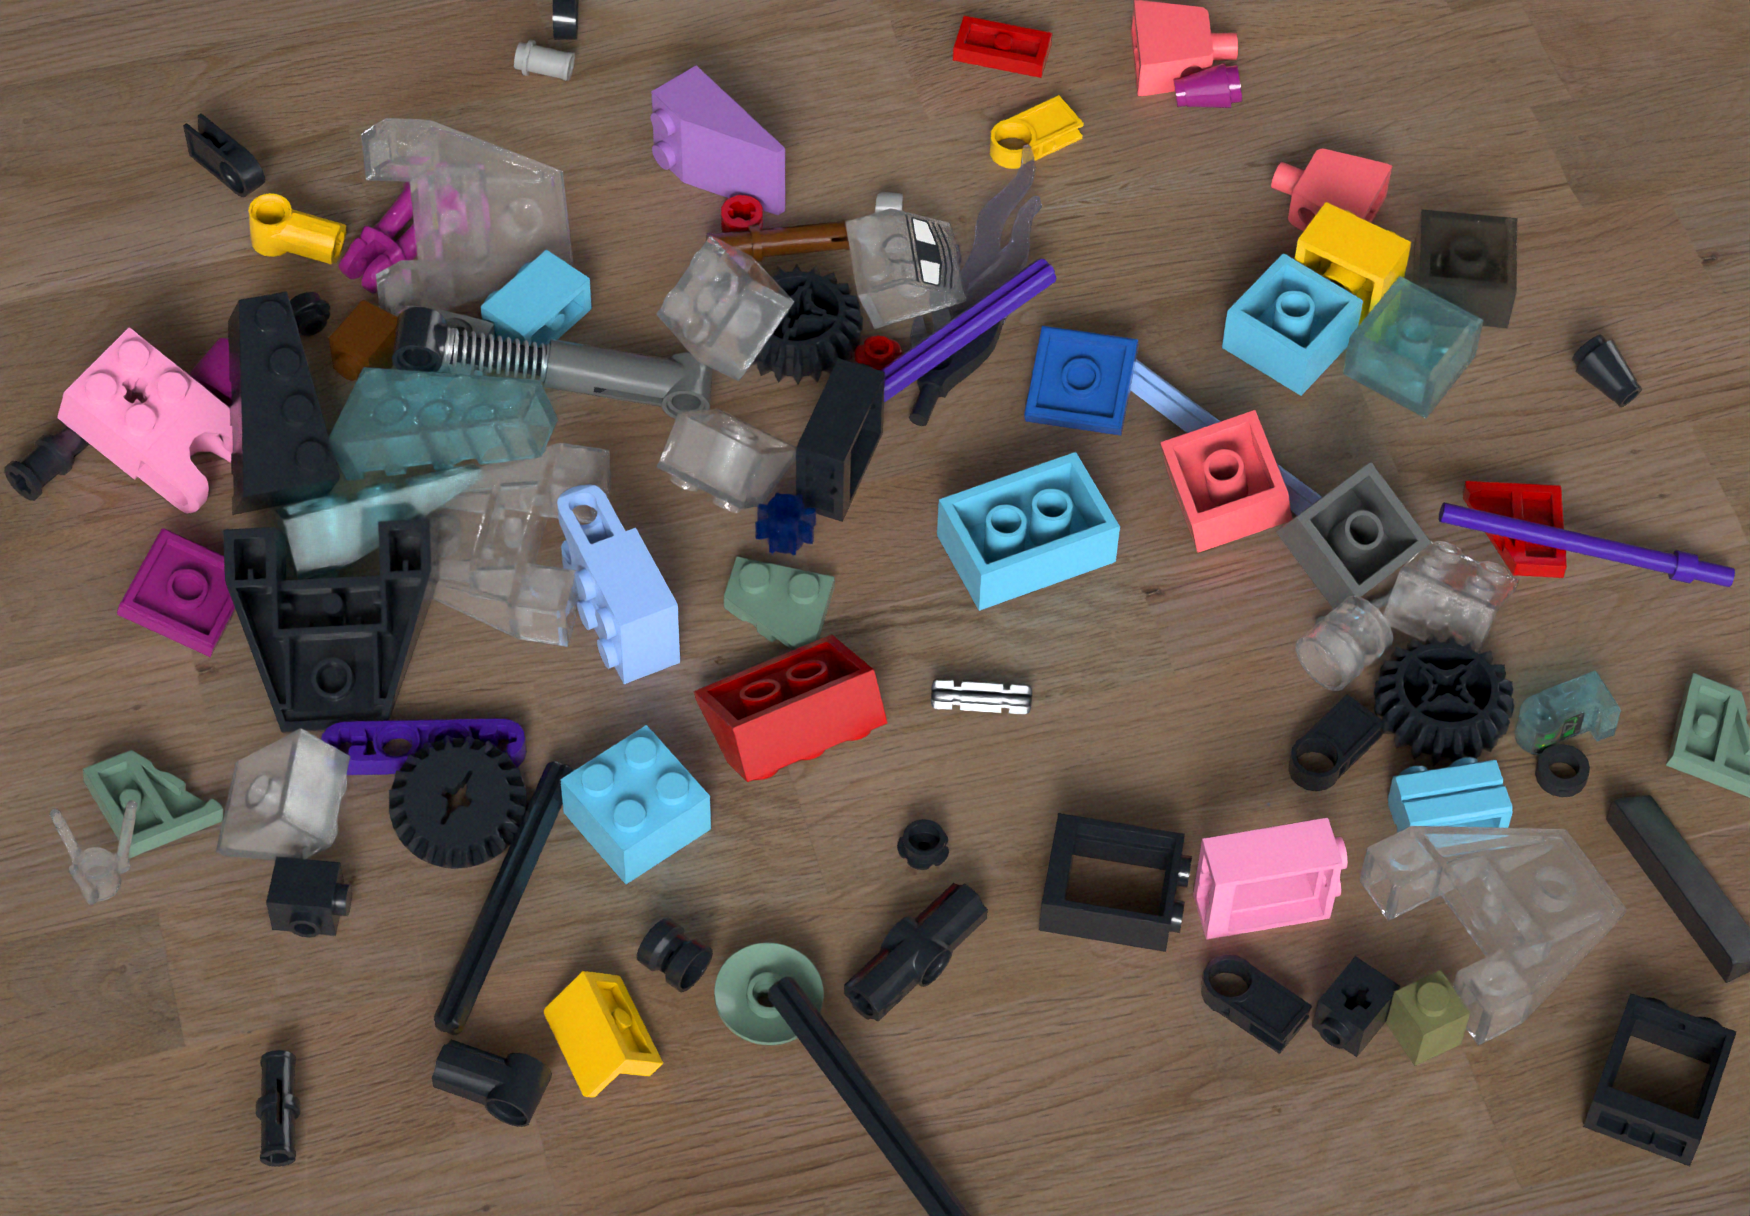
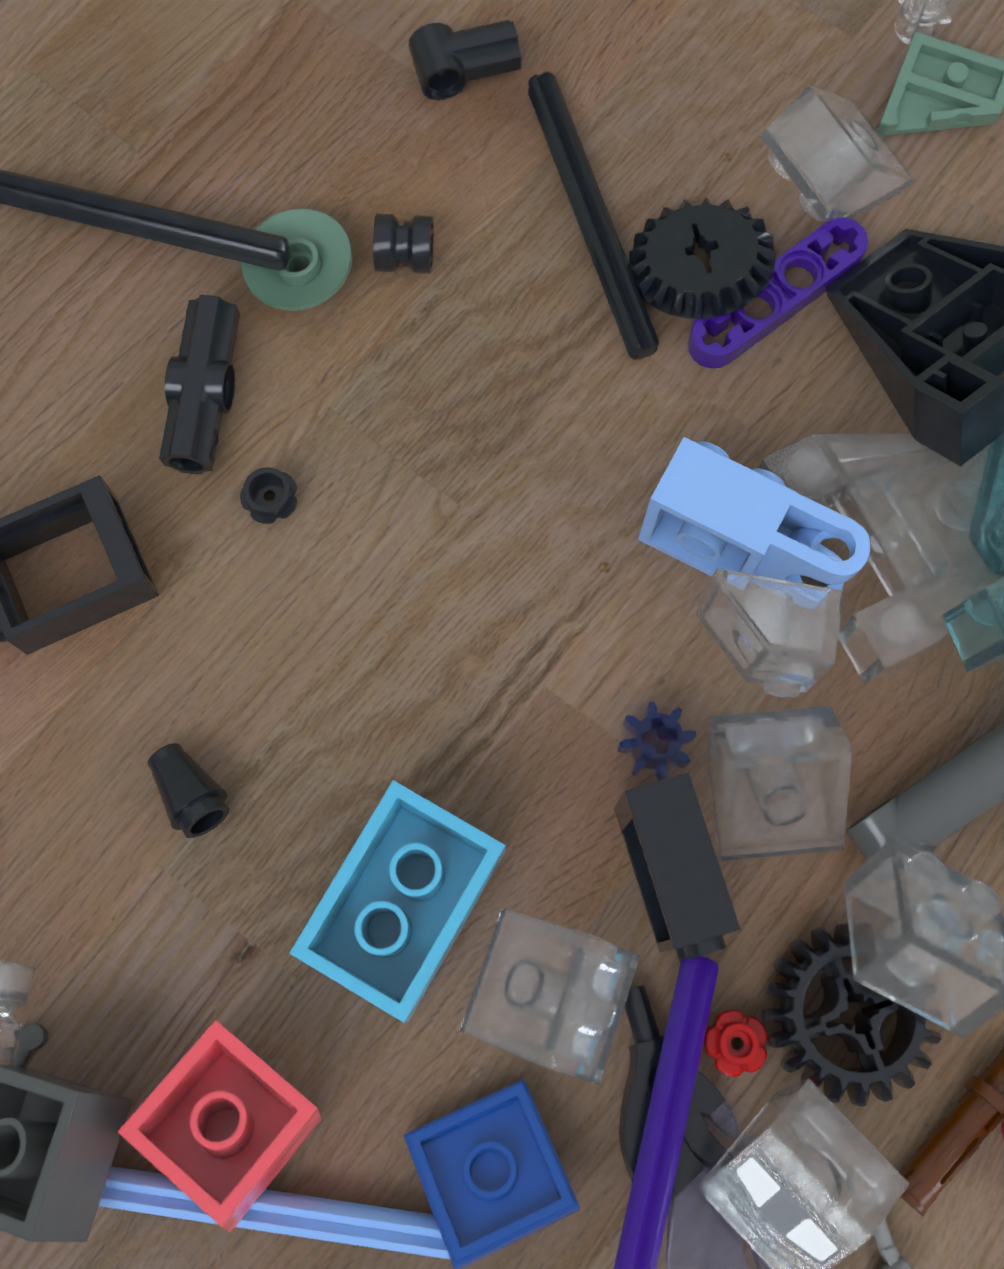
camera: 145 degrees right, 20 degrees up
black brick [266,856,352,938] -> none
yellow panel [544,971,663,1098] -> none
medium azure brick [561,725,711,884] -> none
red slope [693,634,887,782] -> none
sand green wing [724,557,835,650] -> none
axle [931,678,1032,714] -> none
none -> black cone [147,743,229,838]
none -> clear slope [459,908,640,1084]
none -> clear slope [696,568,844,697]

